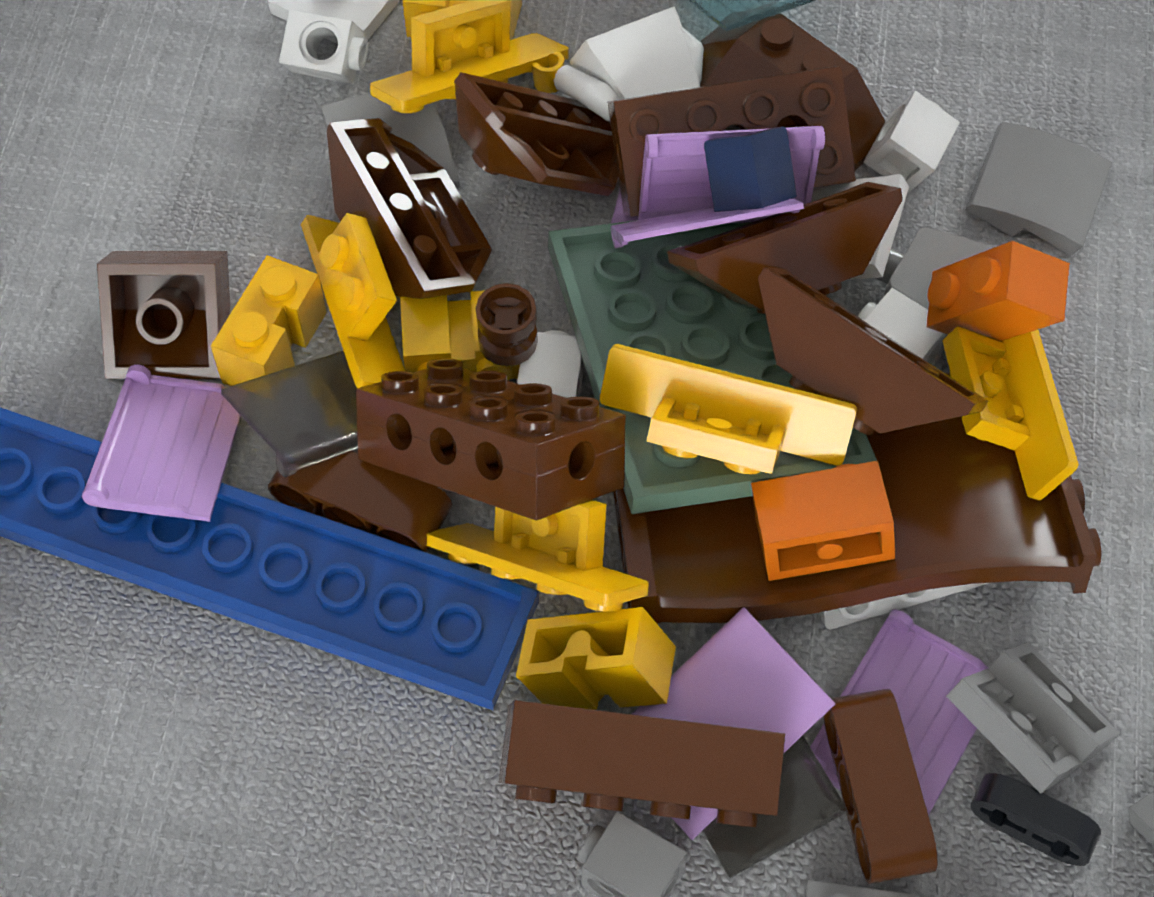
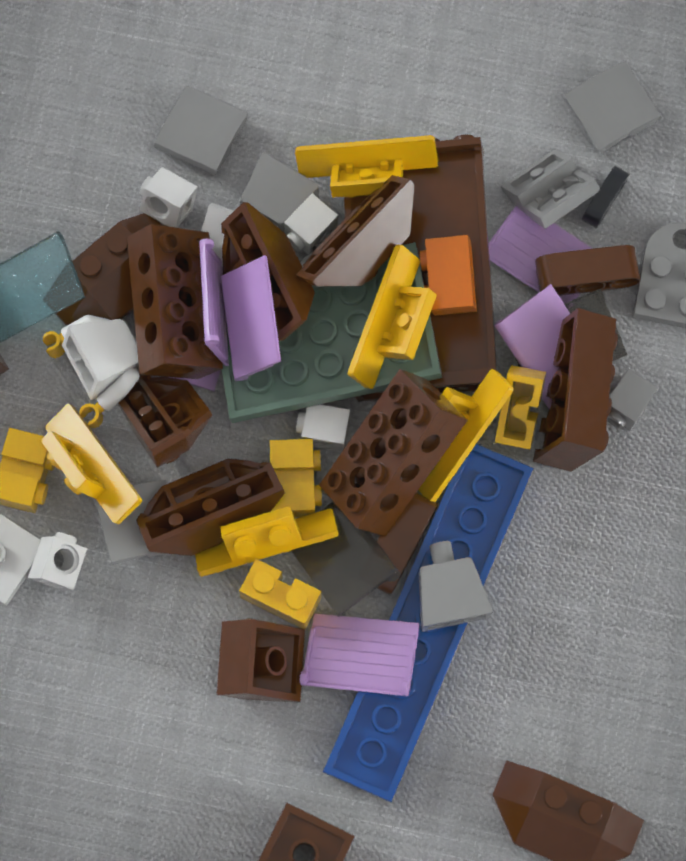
camera: 90 degrees left, 15 degrees up
reddish brown wheel [475,283,538,367] -> none
dark blue panel [704,127,797,212] -> none
orange brick [926,241,1070,342] -> none
none -> light grey torso [419,541,493,632]

